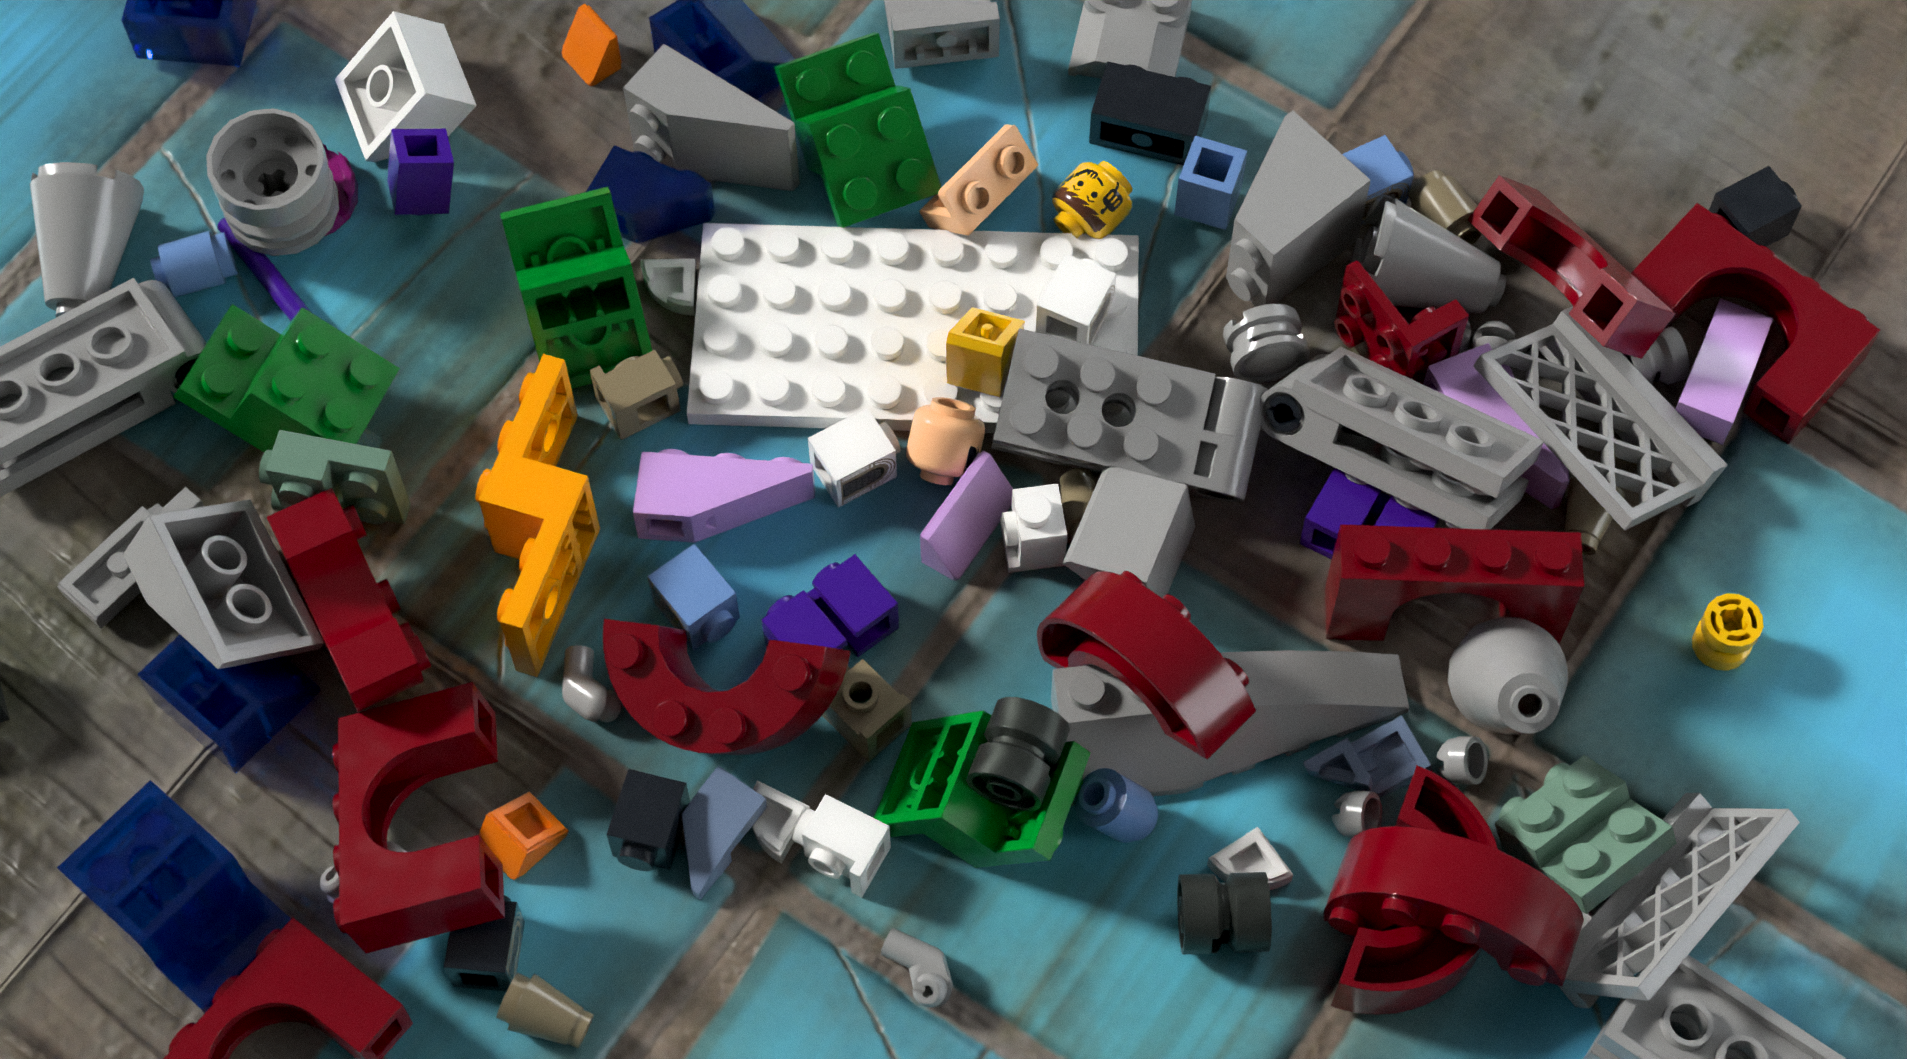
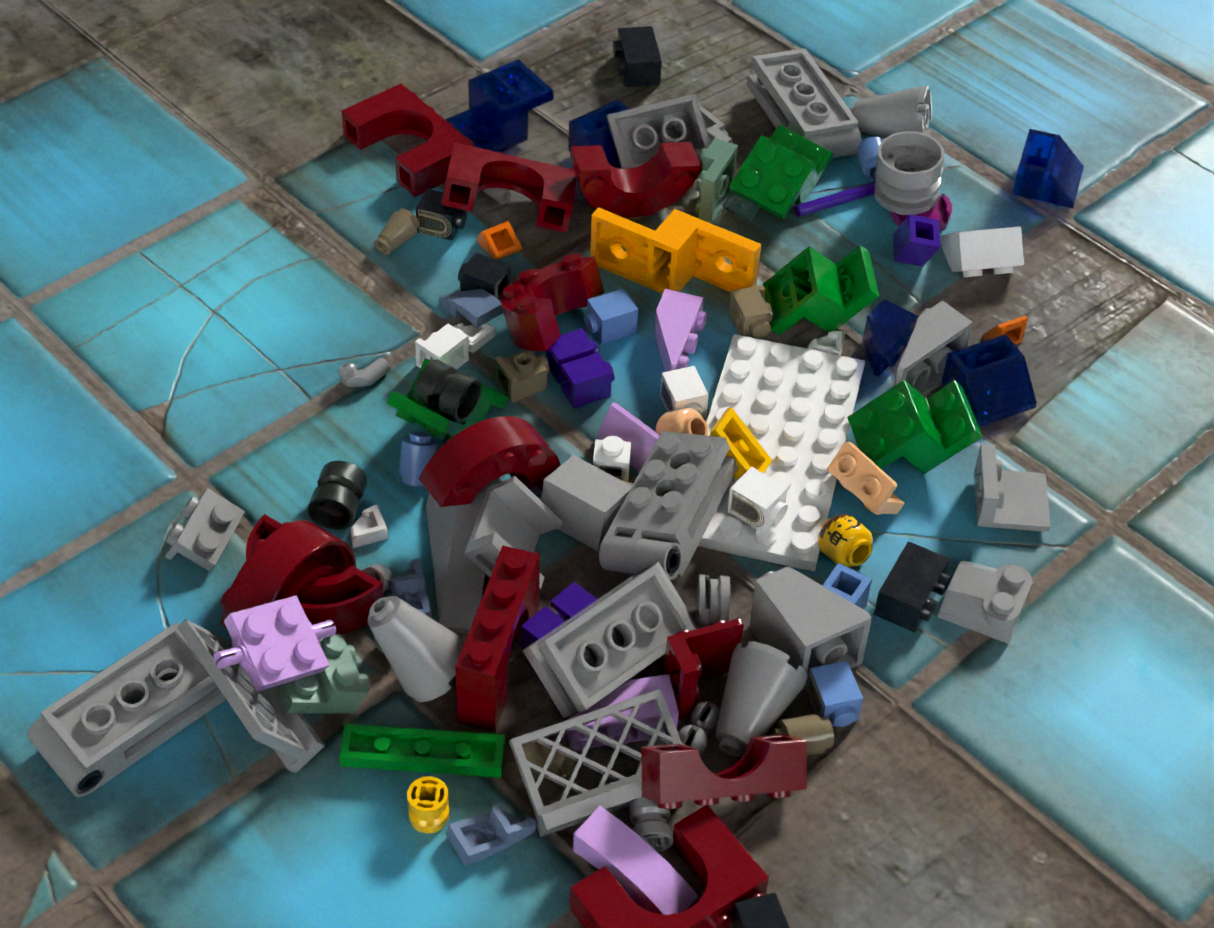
camera: 100 degrees right, 15 degrees down
none -> lavender plate [213,595,336,692]
none -> green plate [339,724,505,778]
none -> sand blue slope [446,804,538,866]
none -> light grey panel [464,476,563,589]

